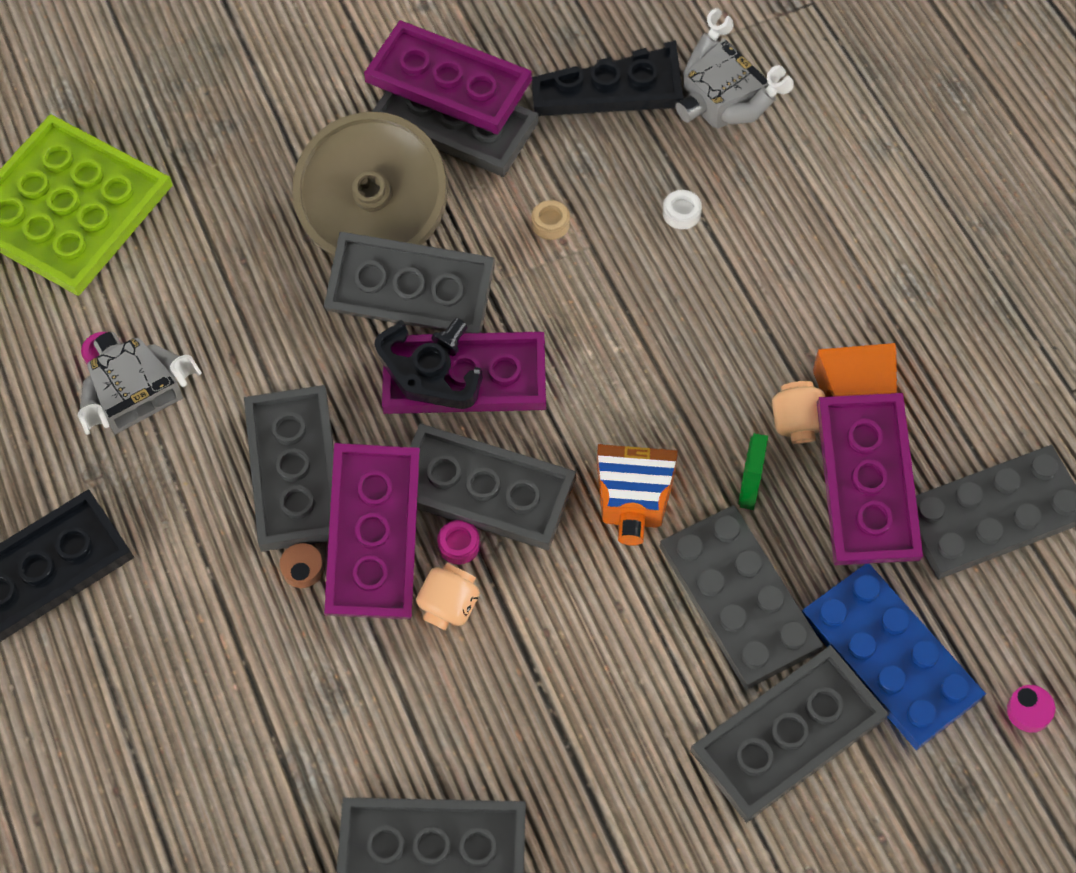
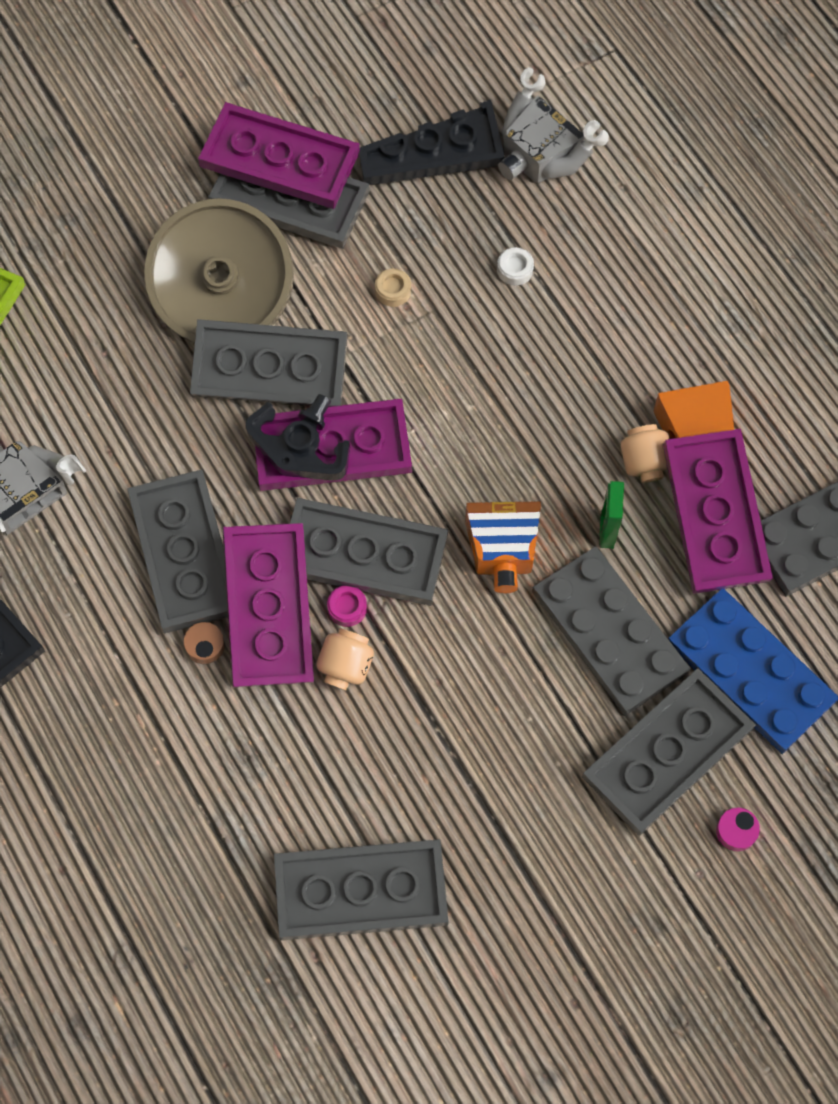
camera: 10 degrees left, 5 degrees up
none -> dark pink tile [716,808,760,851]

